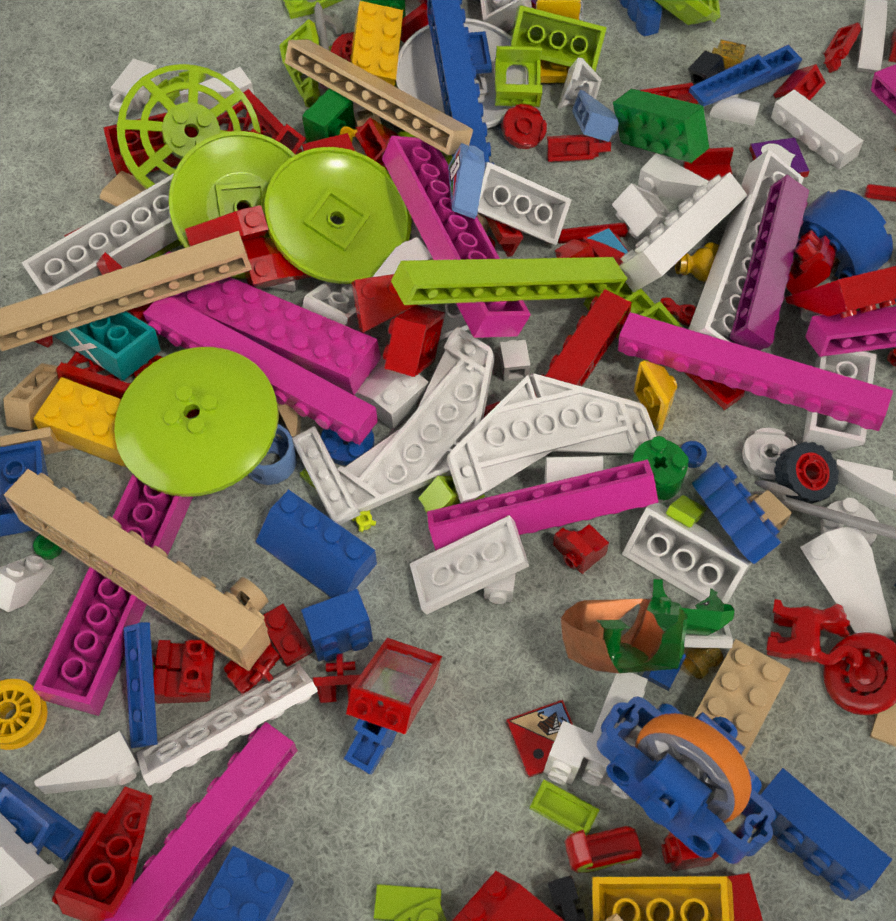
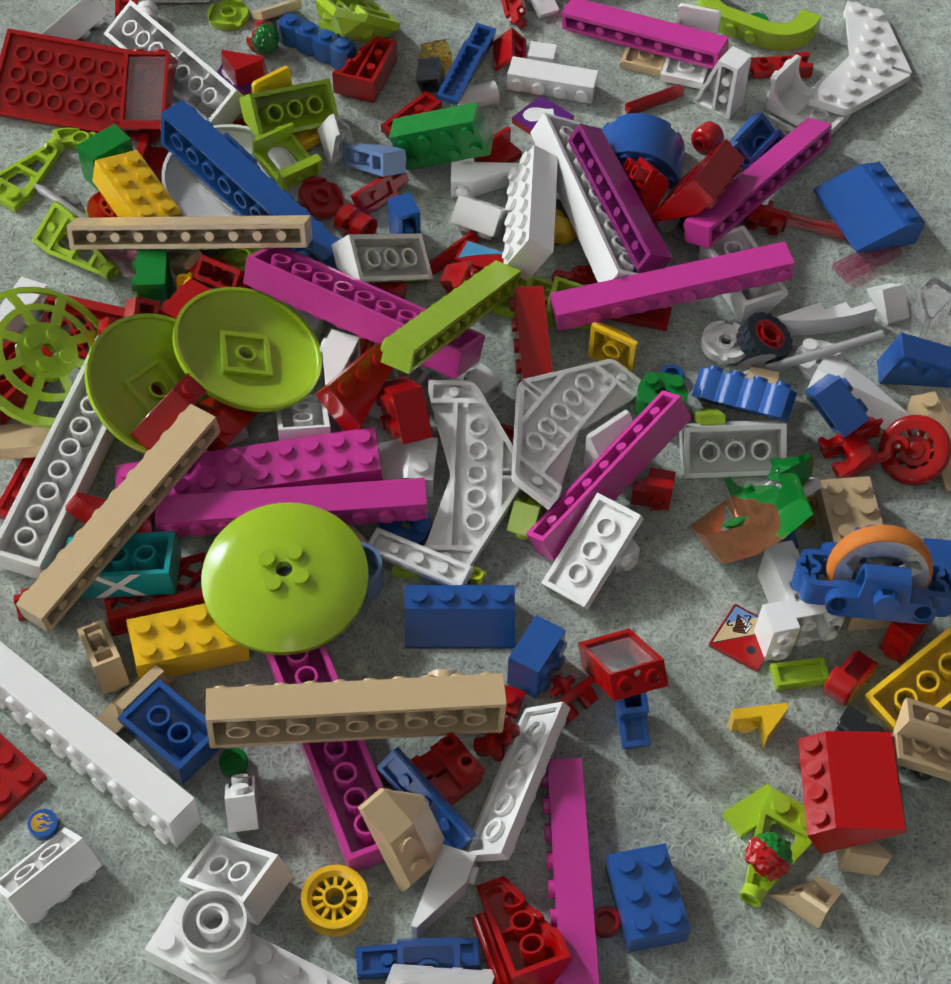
camera: 40 degrees left, 5 degrees down
medium blue slope [448,143,485,219] -> none
none -> red wedge [332,36,397,103]
none -> red wheel [333,203,378,236]
none -> tan wedge [358,788,445,893]
none -> blue brick [388,192,421,234]
none -> white brick [528,41,560,64]
none -> red tile [594,906,621,938]
none -> yellow slope [728,703,789,748]
none -> blue piece [804,373,870,438]

